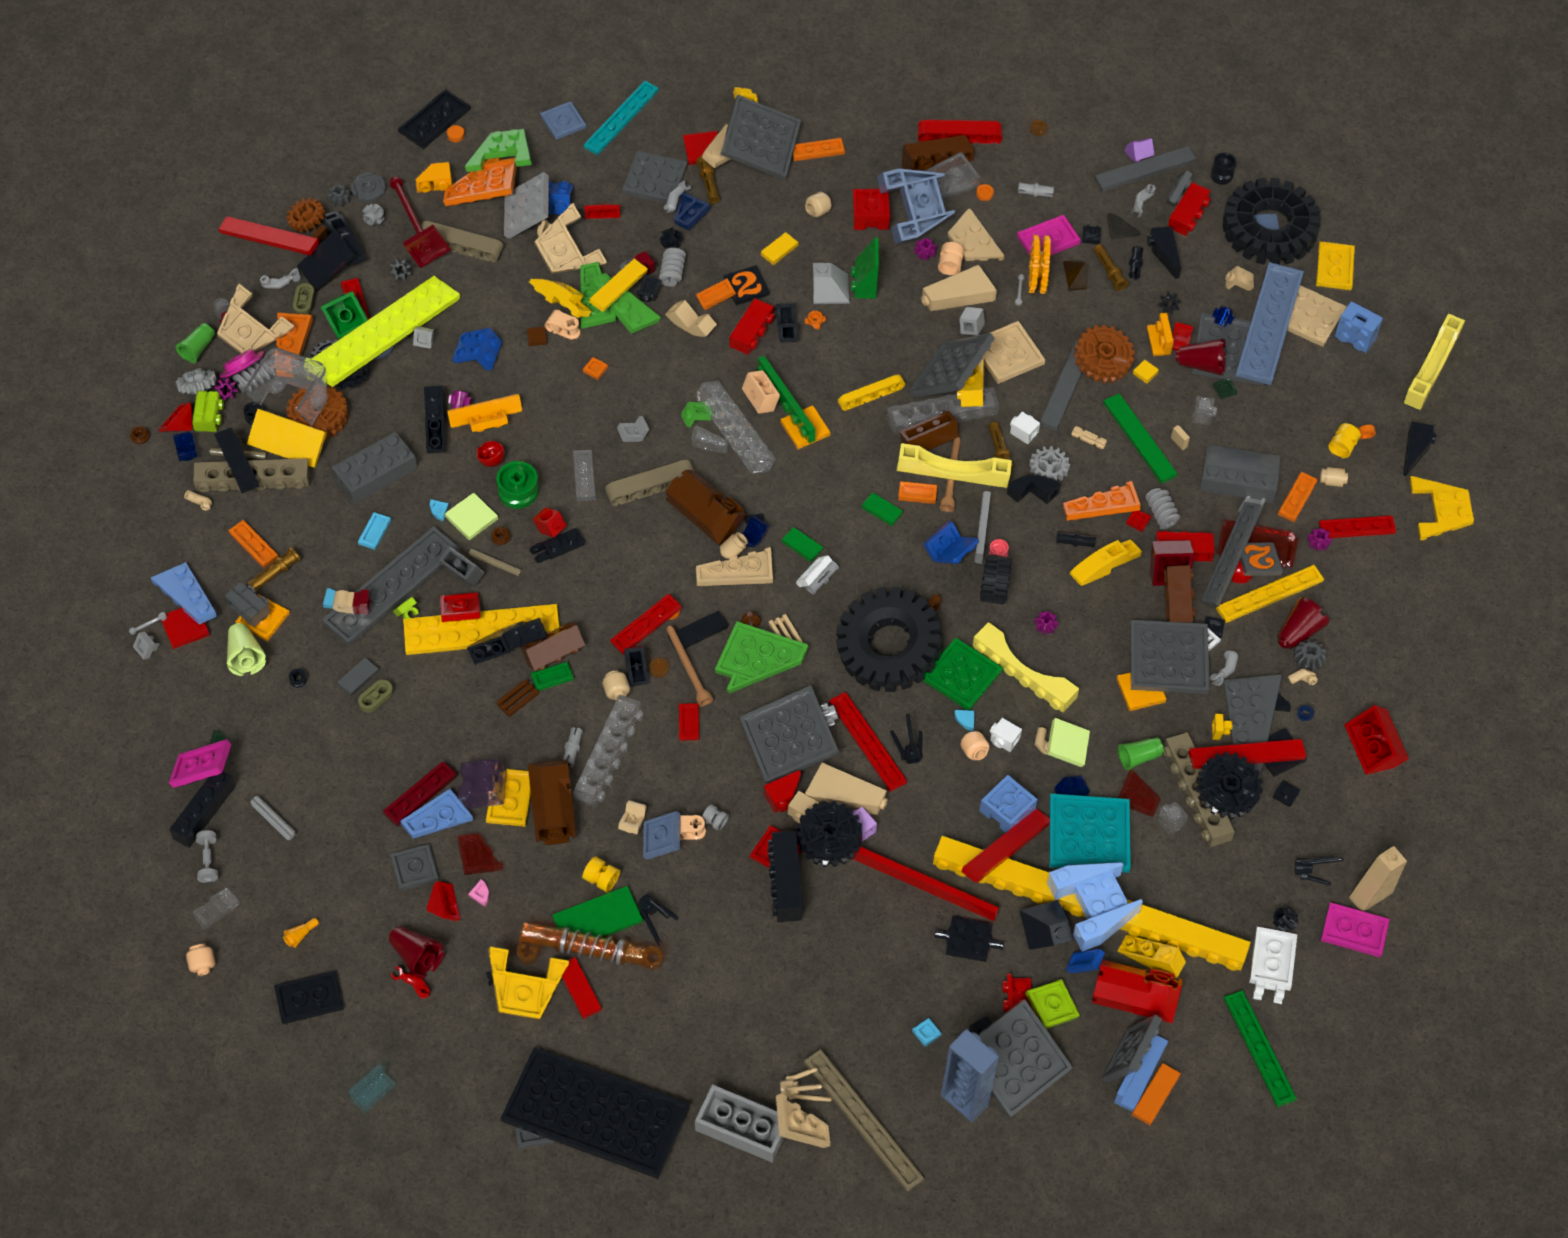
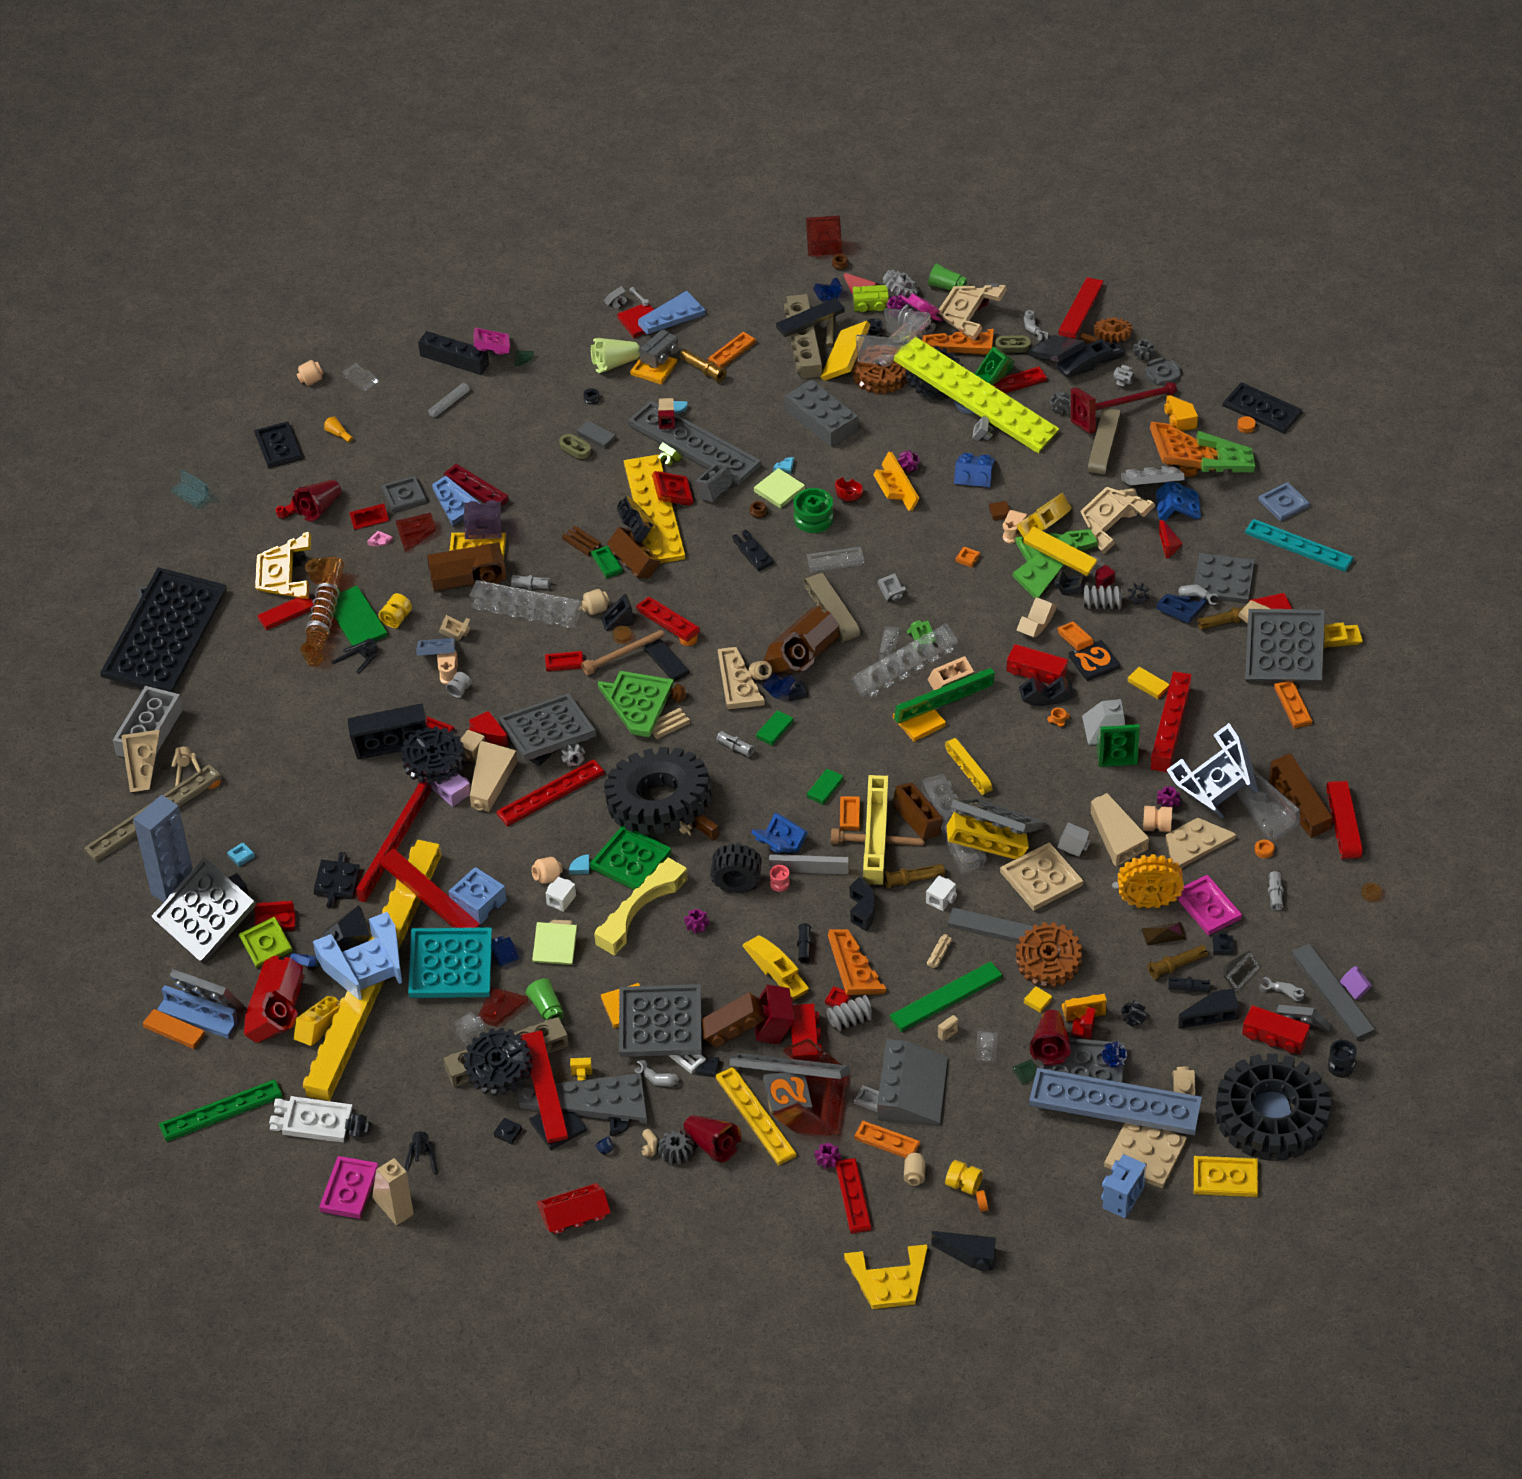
camera: 90 degrees right, 10 degrees down
tan arm [184,490,212,511] -> none
light grey wheel [196,830,218,883] -> none
medium azure tile [358,512,391,550] -> none
black slope [424,386,446,454] -> none
dark tan bar [469,548,522,577] -> none
red brick [532,507,567,537] -> none
white tile [796,555,832,588] -> none
tan head [805,192,831,217] -> none
red piece [852,189,890,230] -> none
black plant [890,713,923,764] -> none
light grey gear [1029,446,1070,481] -> none
light yellow arch [1404,313,1465,410] -> none
none -> clear red slope [806,215,842,256]
none -> red brick [1150,671,1192,773]

